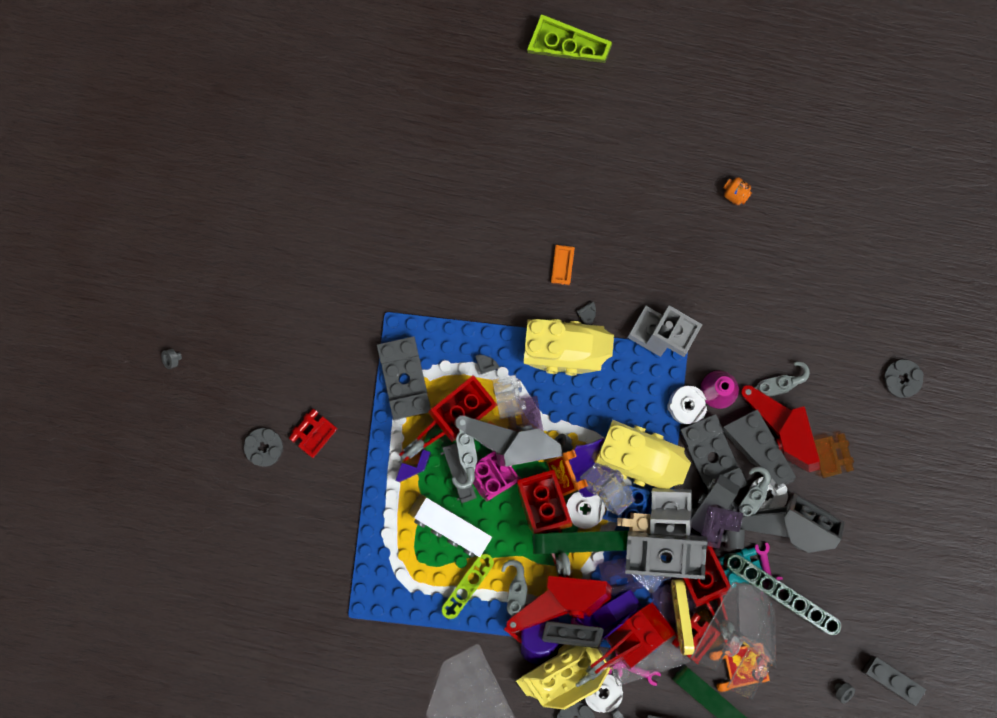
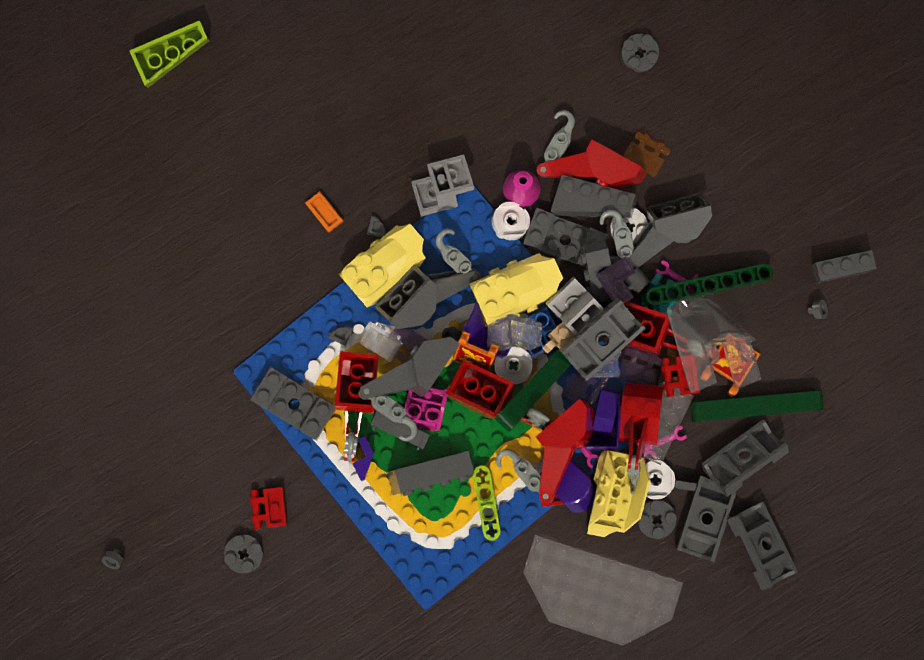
camera: 45 degrees left, 0 degrees up
dark grey tile [542,621,604,649] -> none
light yellow beam [671,579,694,655] -> none
orange head [723,177,752,205] -> none
none -> dark grey slope [375,229,481,329]

